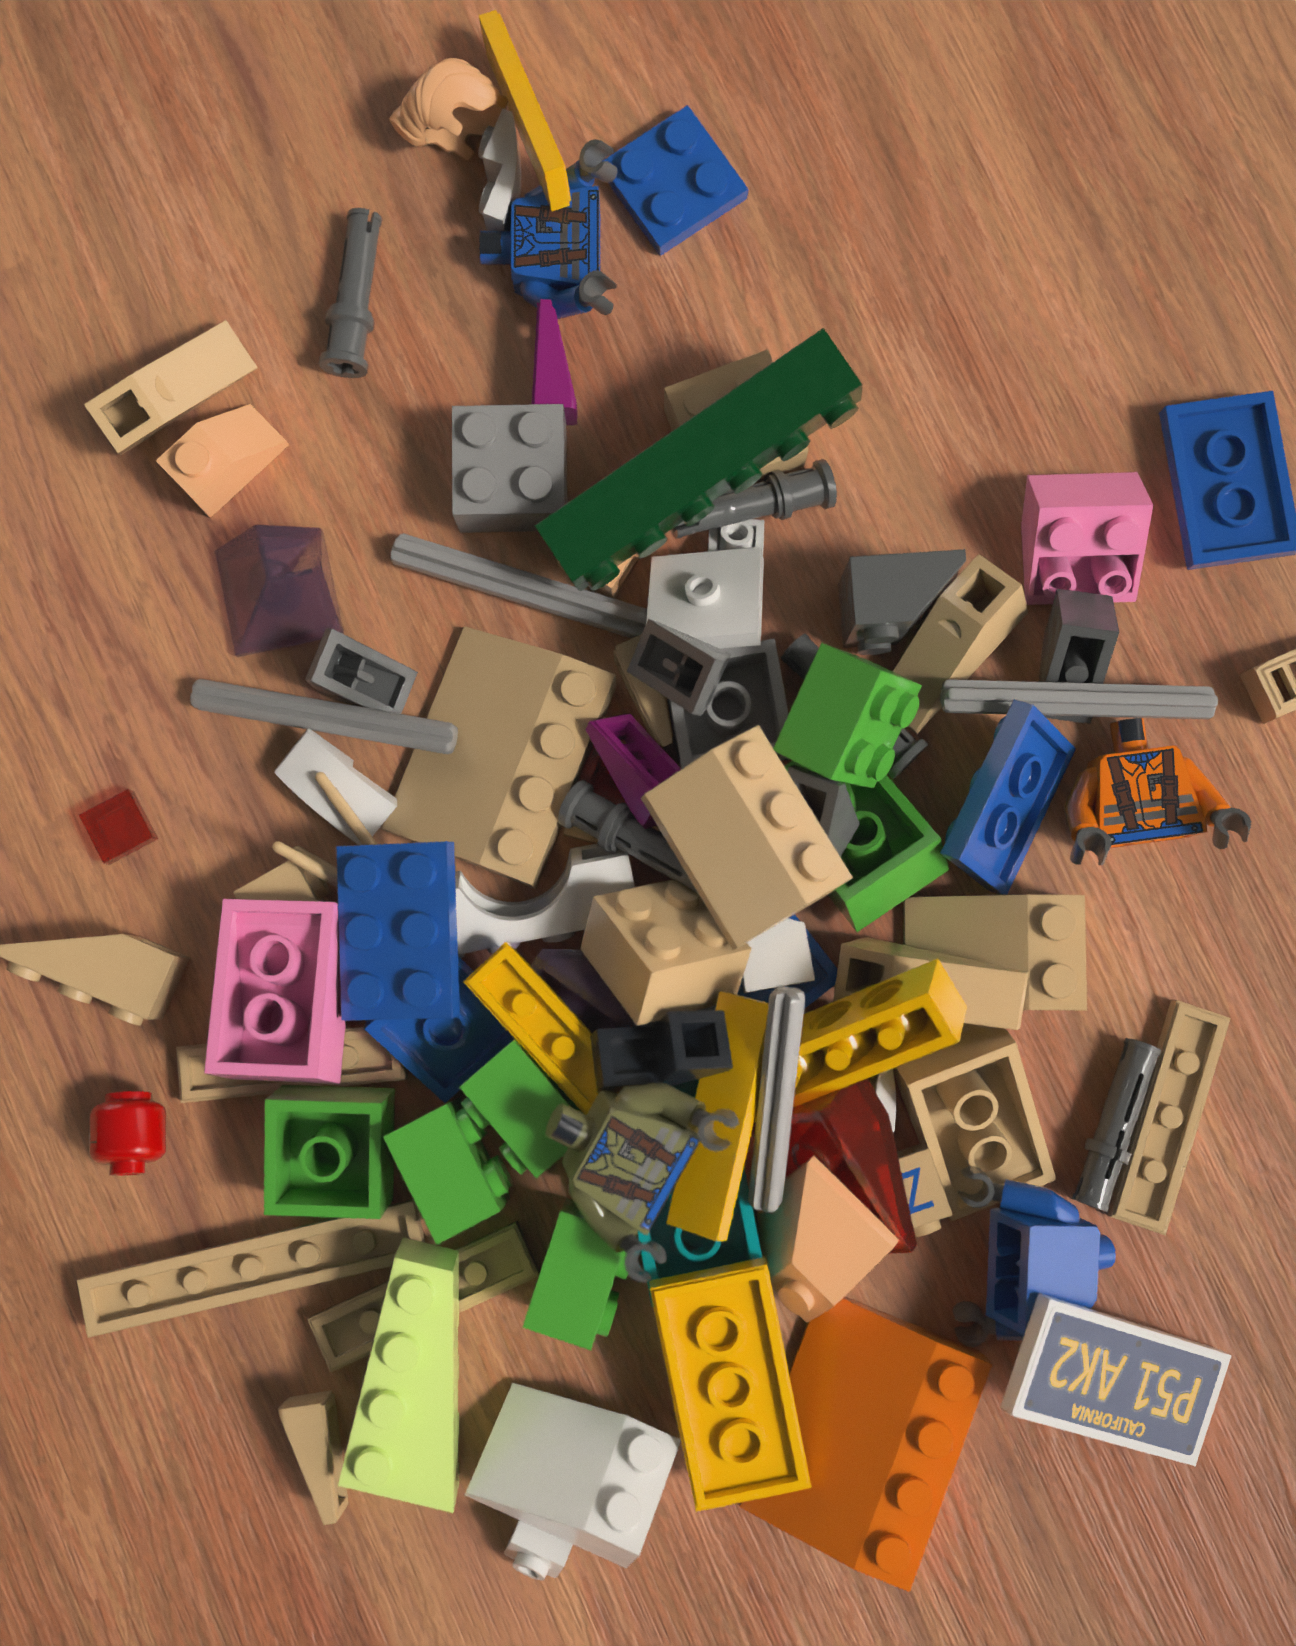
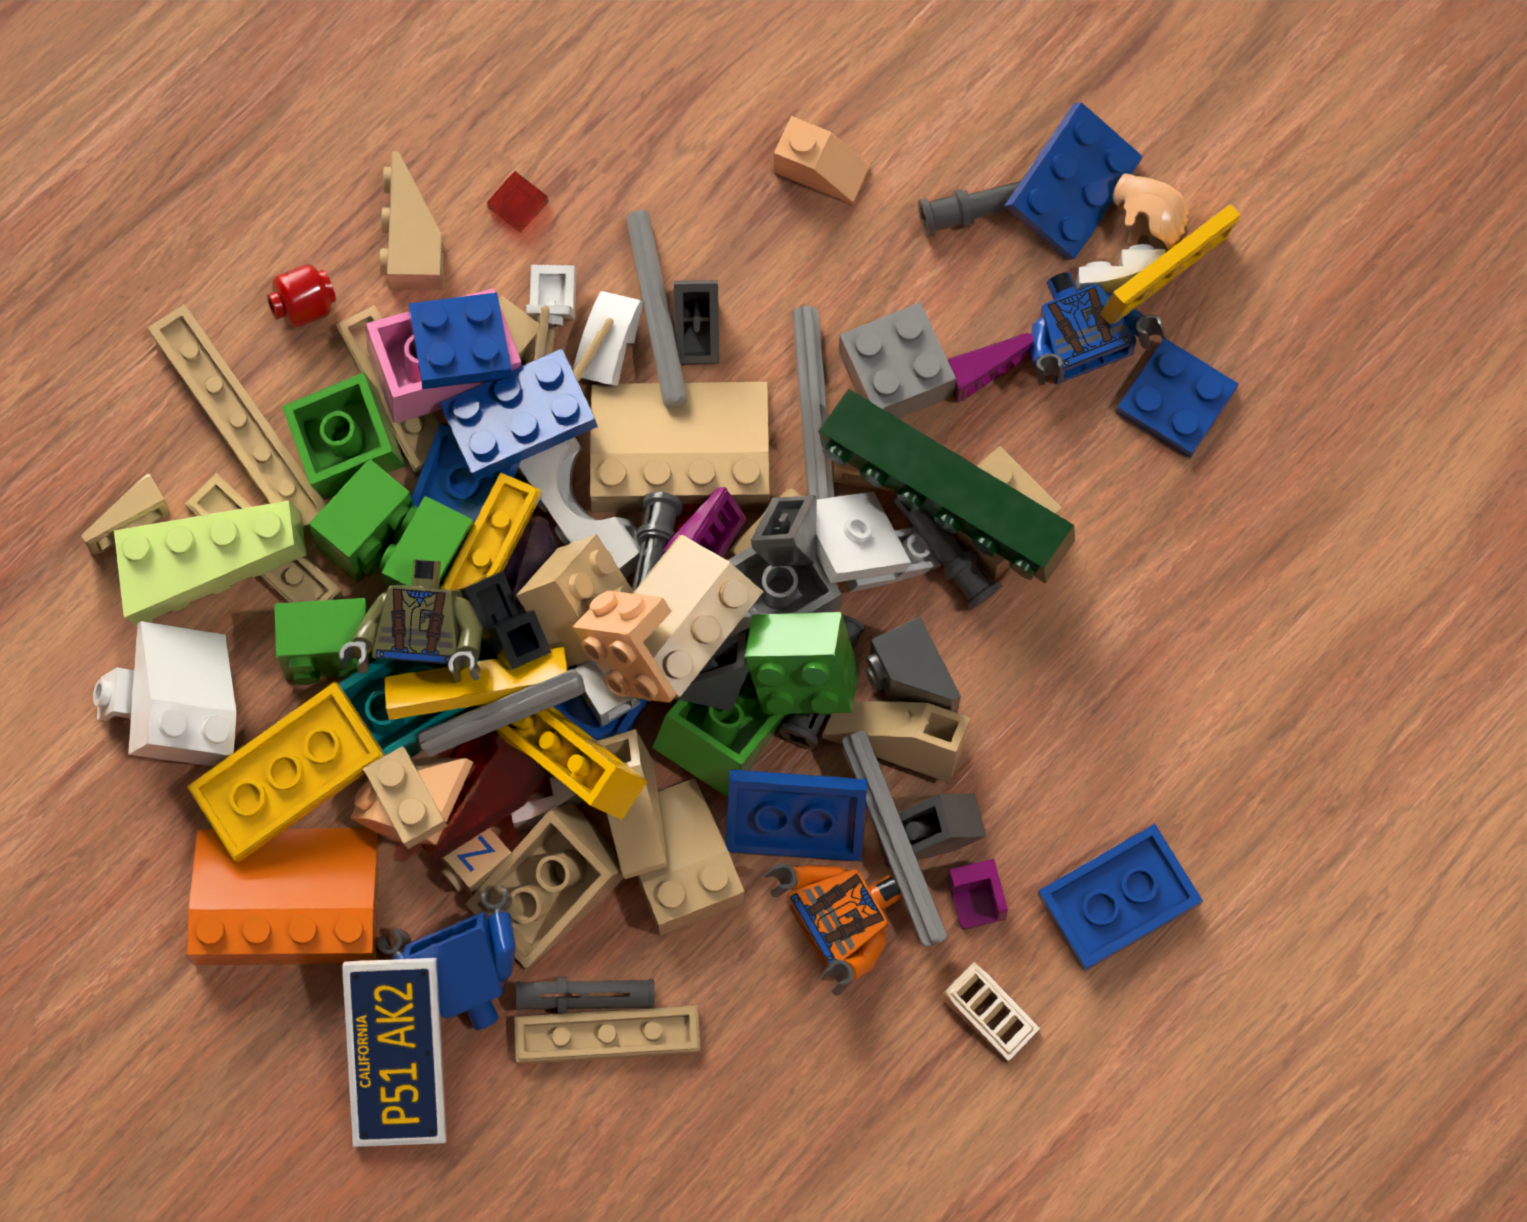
camera: 65 degrees right, 10 degrees down
tan slope [84,320,257,455] -> none
slope [215,525,344,657] -> none
bright pink slope [1021,472,1153,605] -> none
none -> tan plate [363,746,448,849]
none -> blue plate [409,292,511,389]
none -> white bracket [526,265,577,327]
none -> light nougat bracket [573,591,676,703]
none -> magenta panel [948,859,1008,930]
none -> blue plate [1005,102,1143,260]

